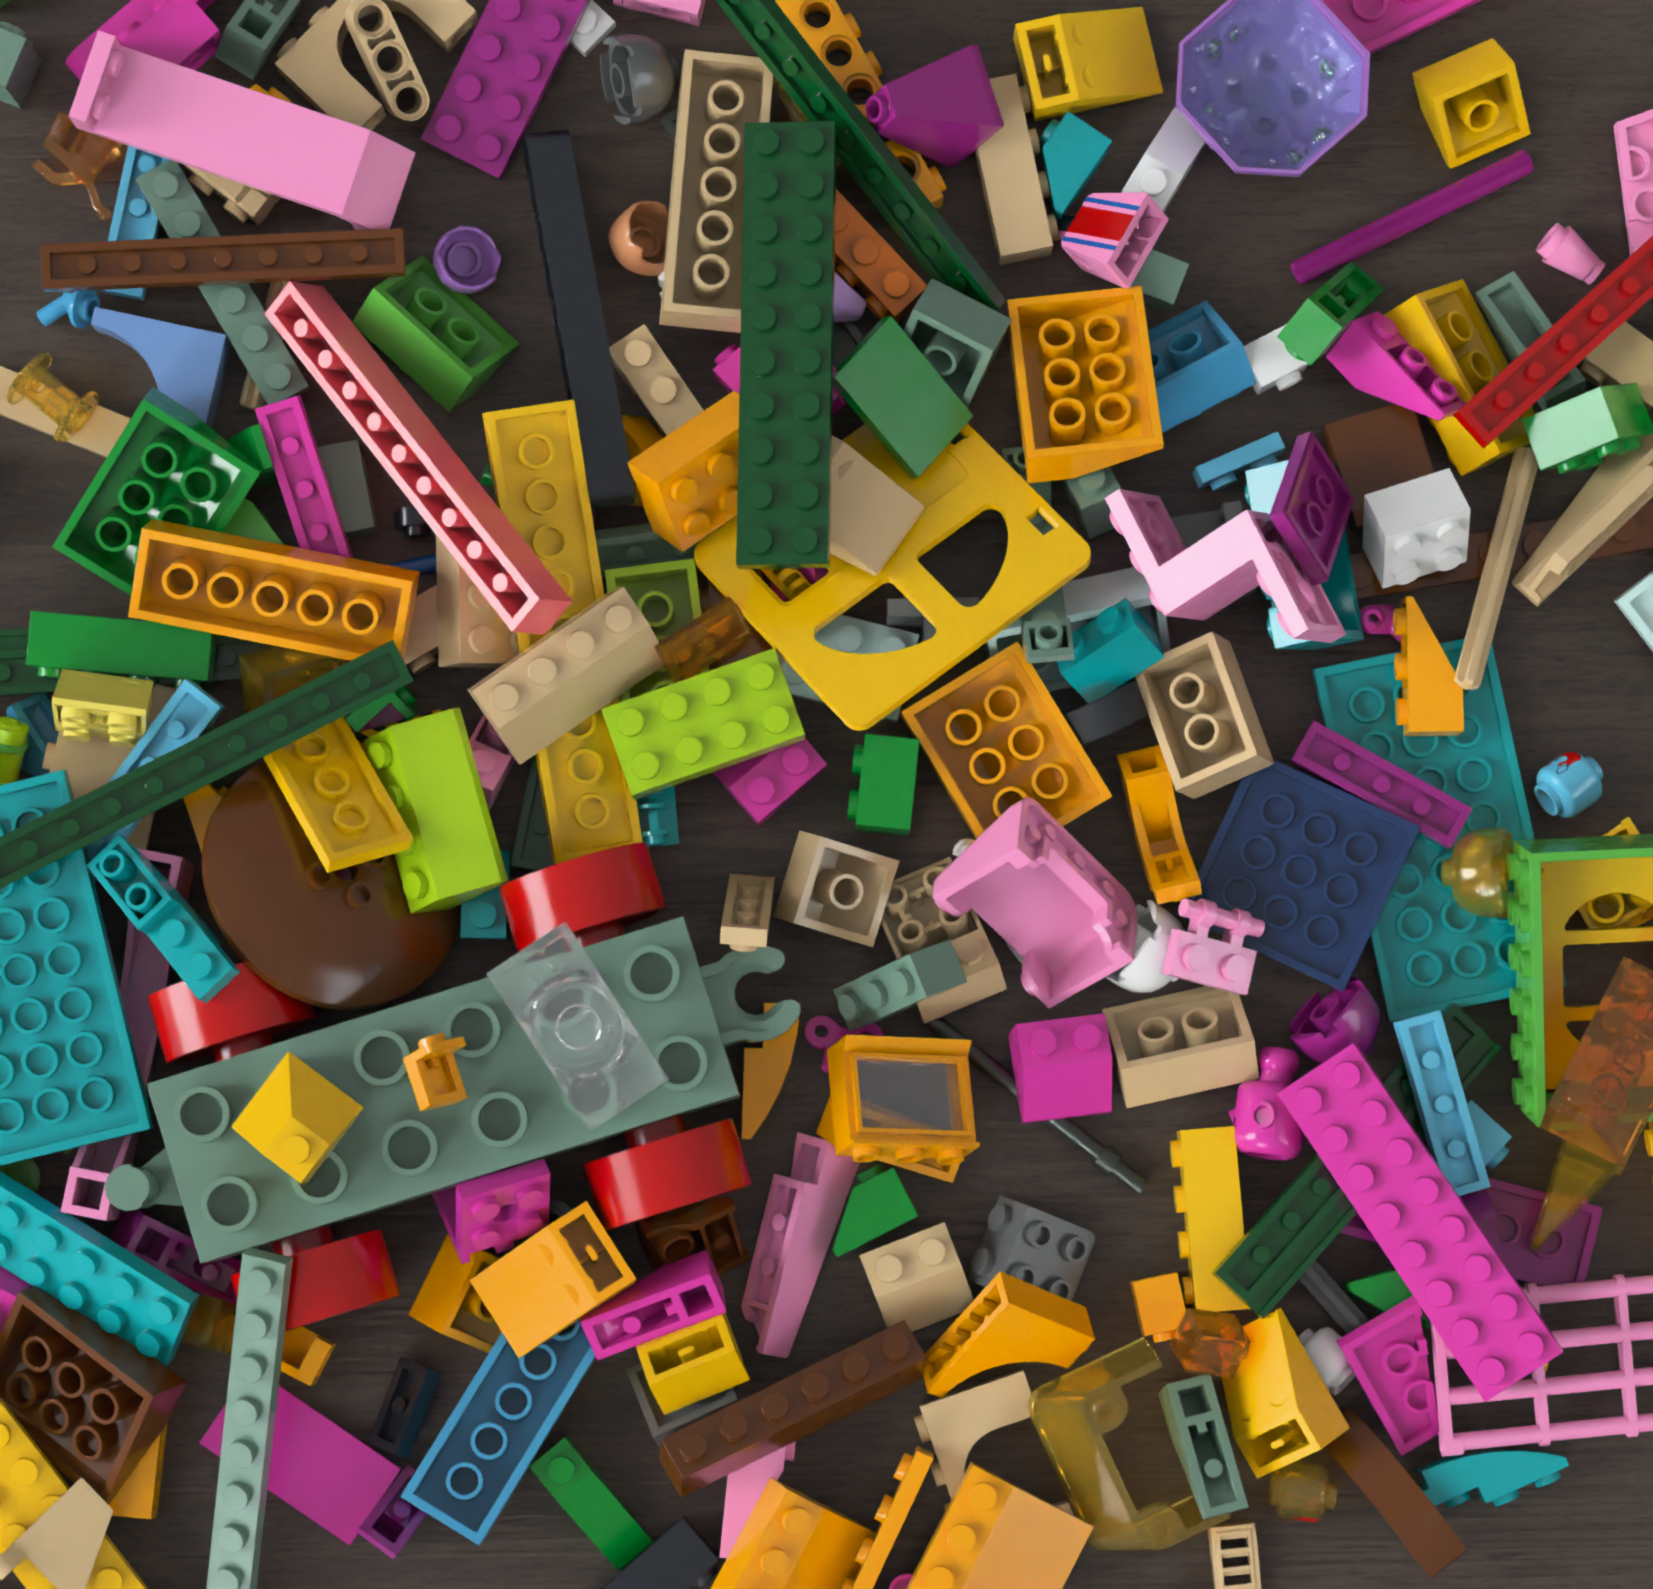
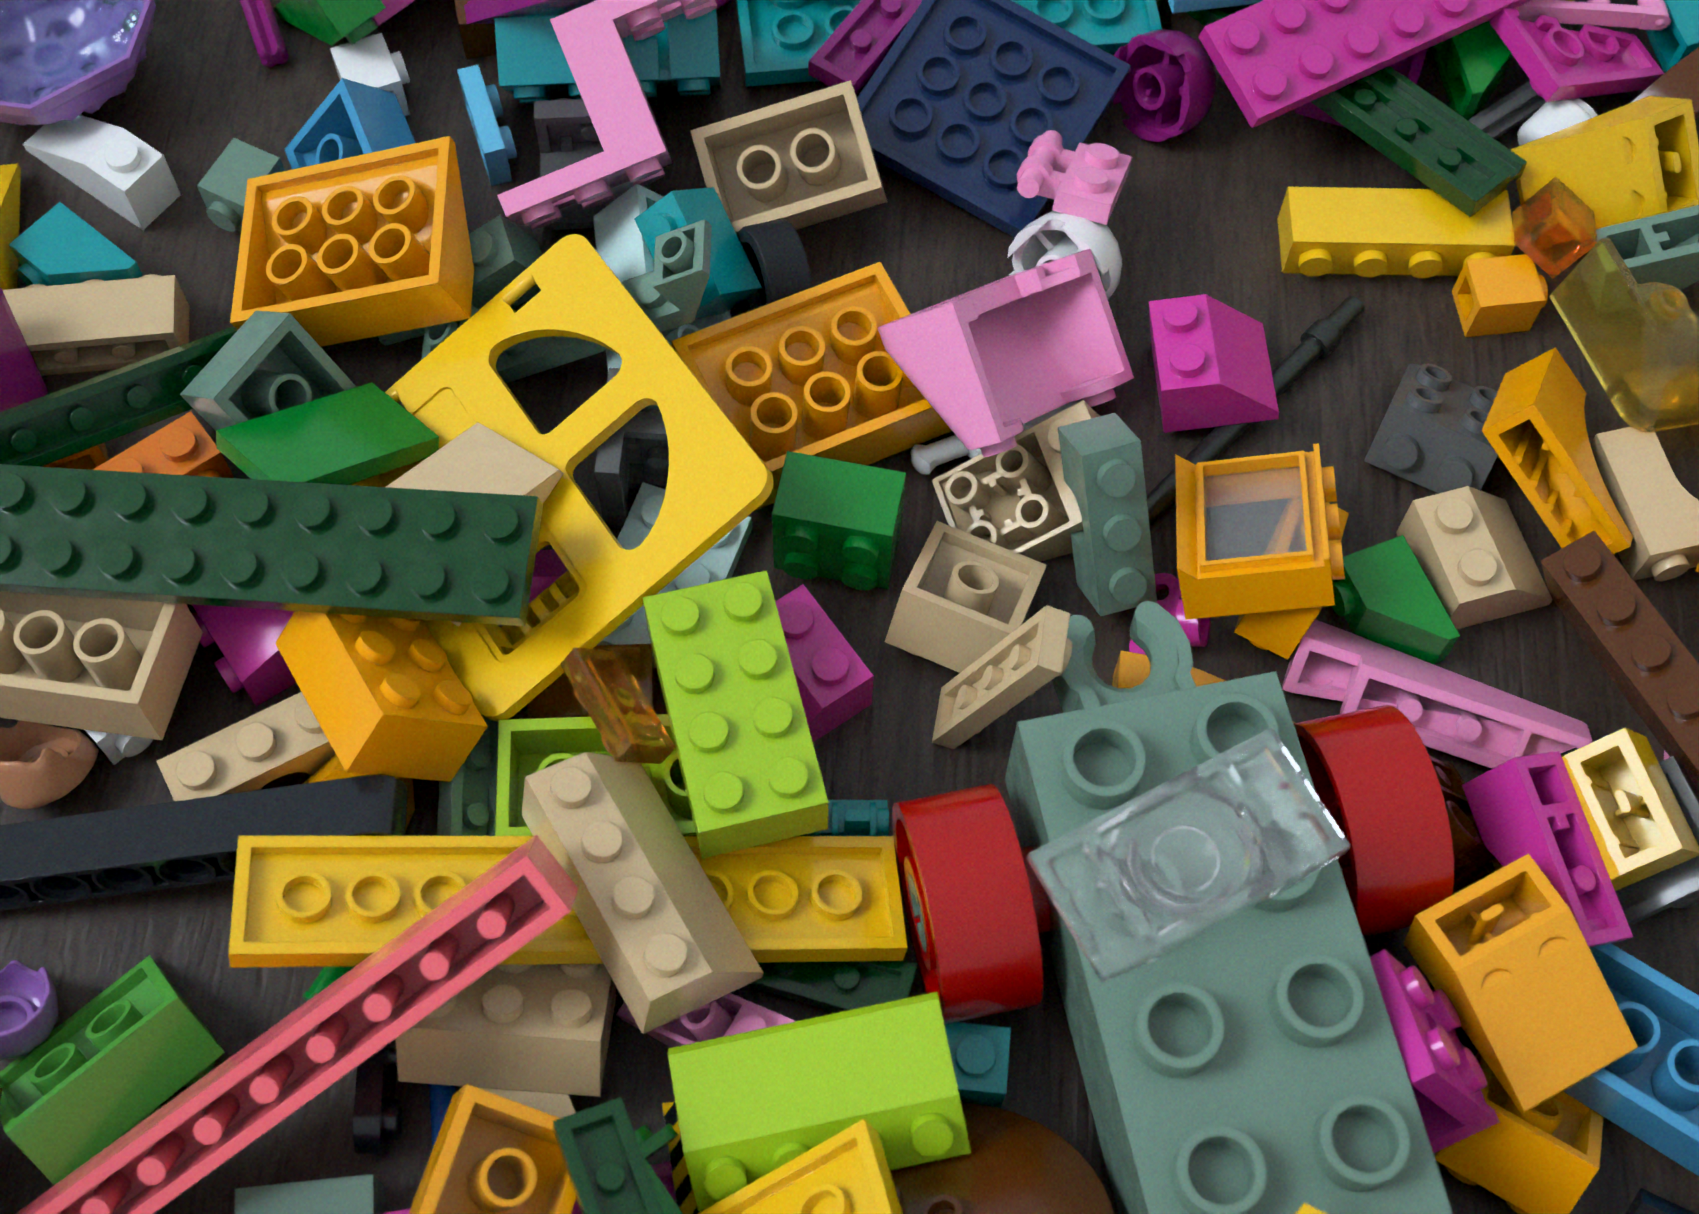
camera: 85 degrees left, 20 degrees down
light orange bracket [403,1033,468,1111] -> none
bright pink torso [1057,192,1169,289] -> none
tan slope [1102,986,1259,1108] -> none
light orange arch [1117,745,1202,905] -> none
dark pink piece [1229,1047,1305,1160] -> none

